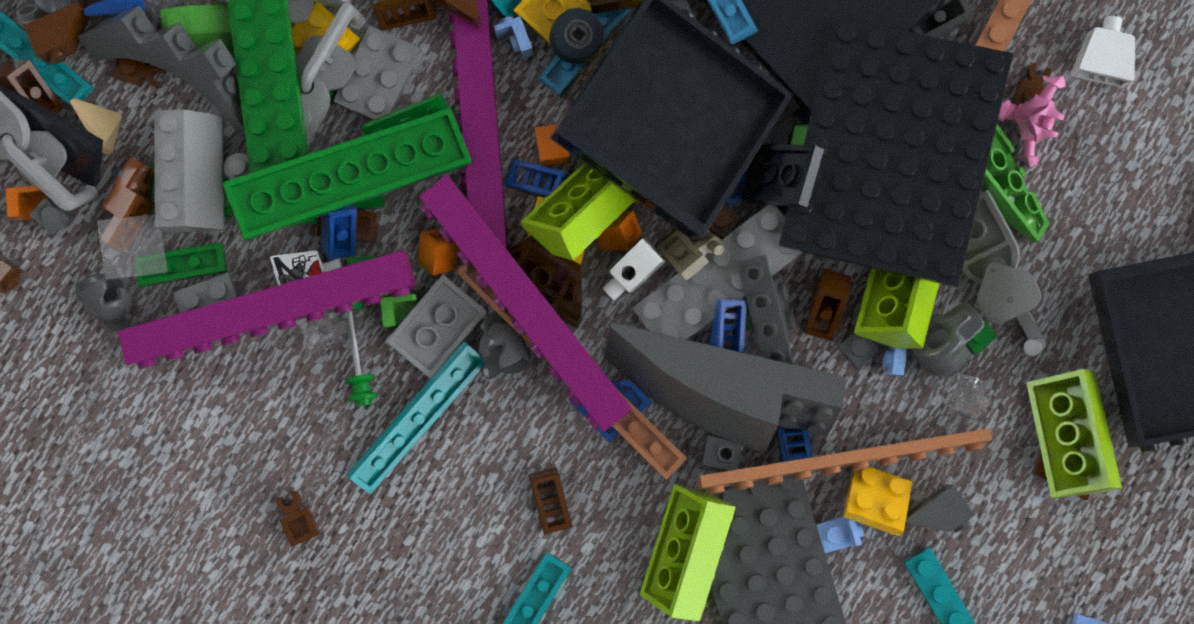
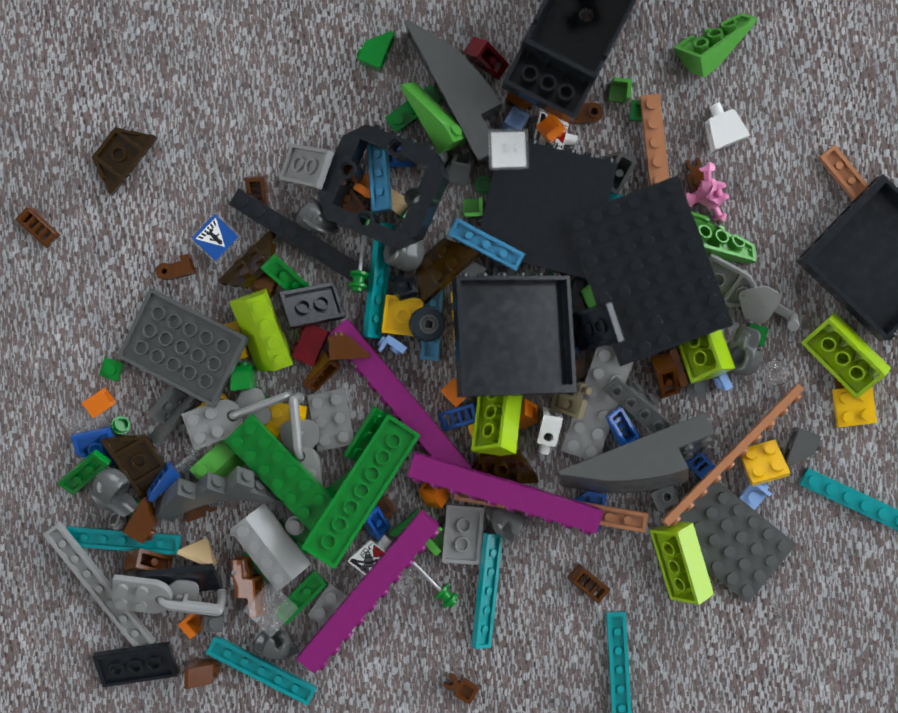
camera: 40 degrees left, 5 degrees up
none -> teal plate [206,635,317,706]
none -> reddish brown plate [666,349,690,388]
none -> yellow plate [832,386,877,428]

